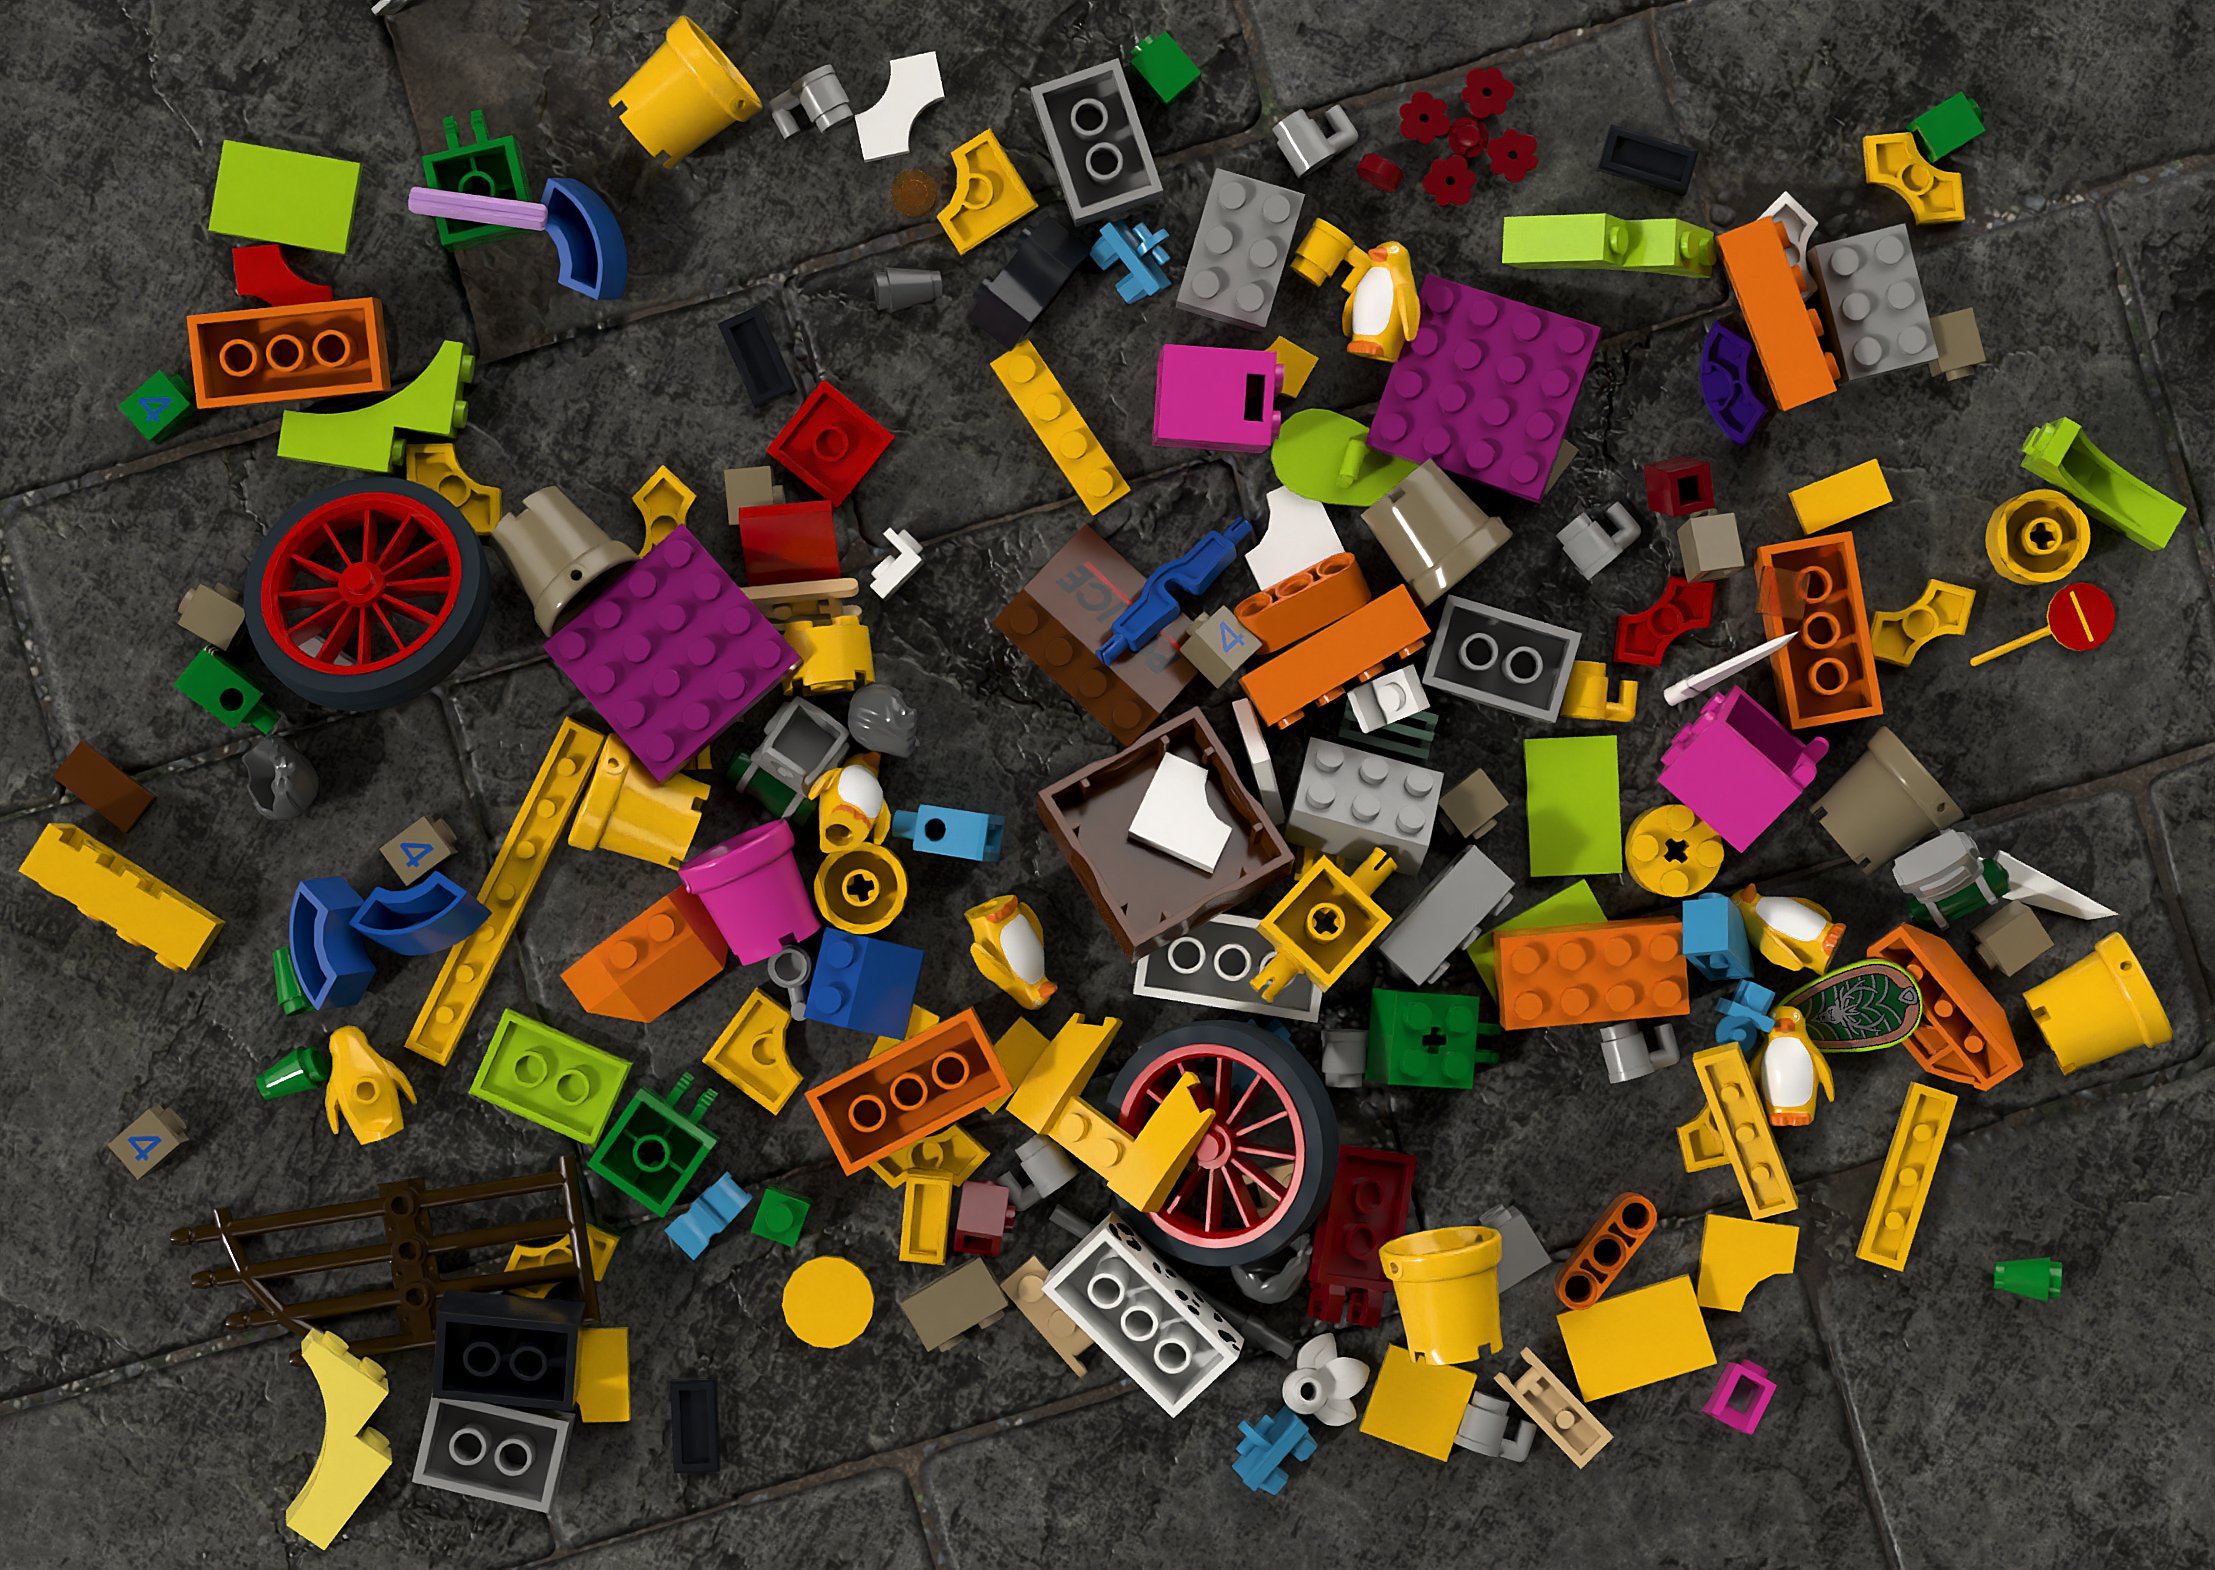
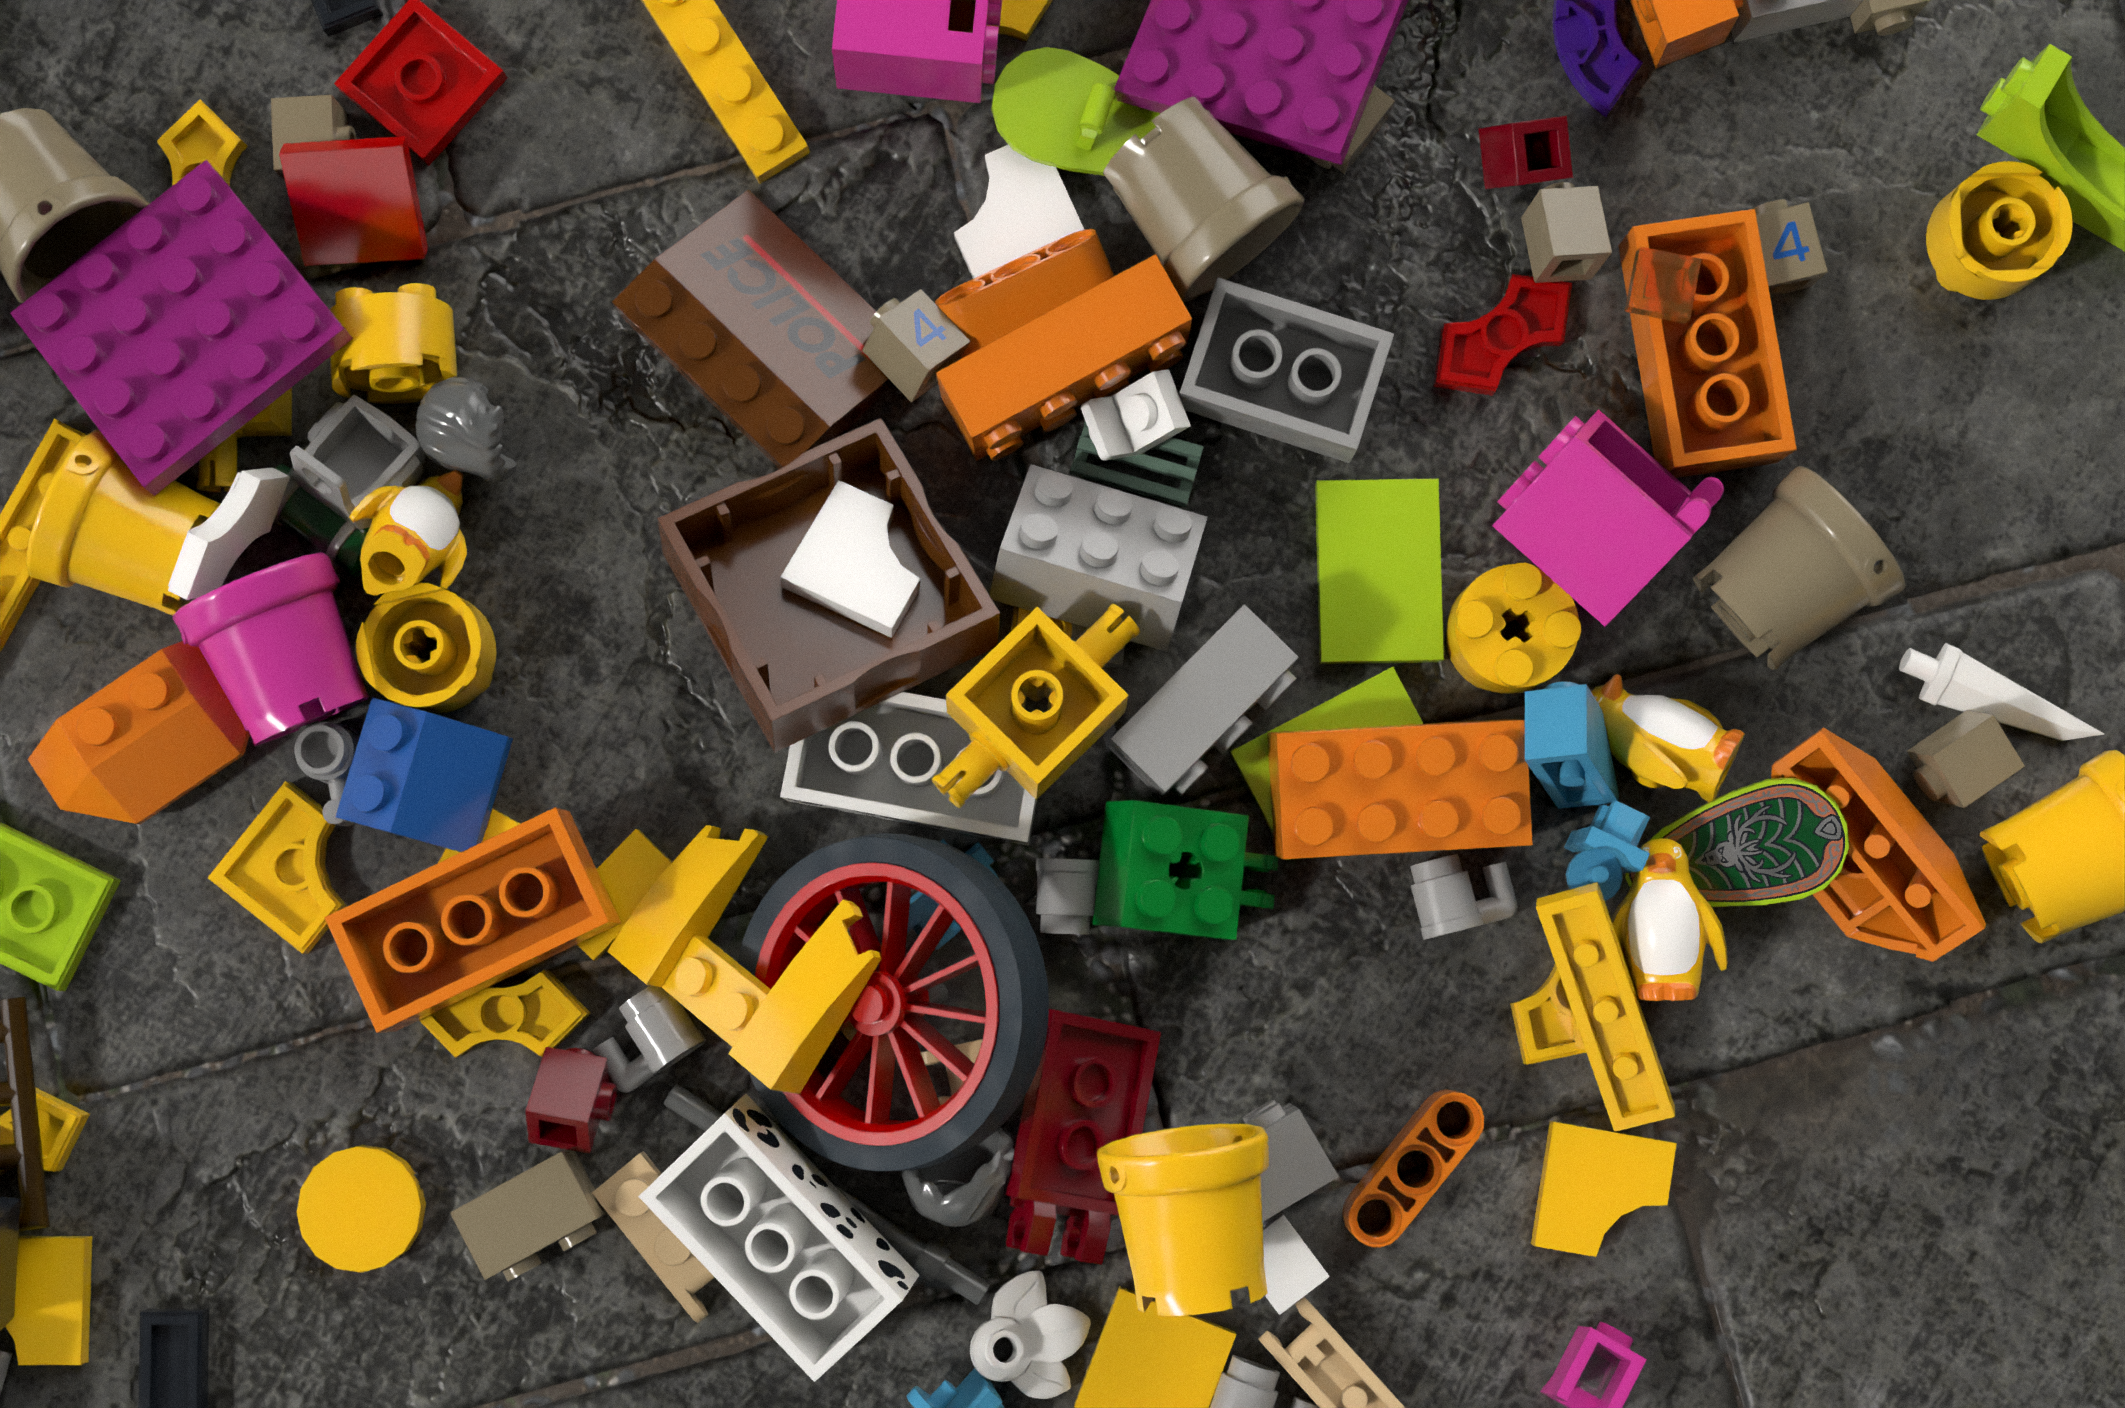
camera: 10 degrees right, 5 degrees down
green hinge [587,1072,721,1218] -> none
dark azure leg [664,1171,753,1260] -> none
tan hinge [740,578,863,631] -> none
green brick [751,1183,813,1248] -> none
white bracket [870,527,924,602] -> none
dark azure torso [892,804,1006,862] -> none
yellow tile [899,1168,954,1265] -> none
animal [964,895,1058,1010] -> none
blue piece [1096,516,1252,666] -> none
white tile [1232,698,1286,826] -> none
dark tan brick [1435,768,1509,840] -> none
light grey piece [1556,501,1641,580] -> none
yellow tile [1556,1273,1717,1403] -> none
yellow piece [1560,660,1638,722] -> none
white bar [1664,631,1799,706] -> none
yellow tile [1788,458,1893,536] -> none
yellow plate [1855,1081,1958,1272] -> none
yellow tile [1869,579,1976,668] -> none
light grey piece [1892,827,2011,933] -> none
red piece [1970,582,2115,666] -> none
green cone [1993,1256,2062,1302] -> none
none -> white tile [168,467,290,600]
none -> white brick [1263,1211,1330,1315]
none -> dark tan brick [1753,199,1828,297]

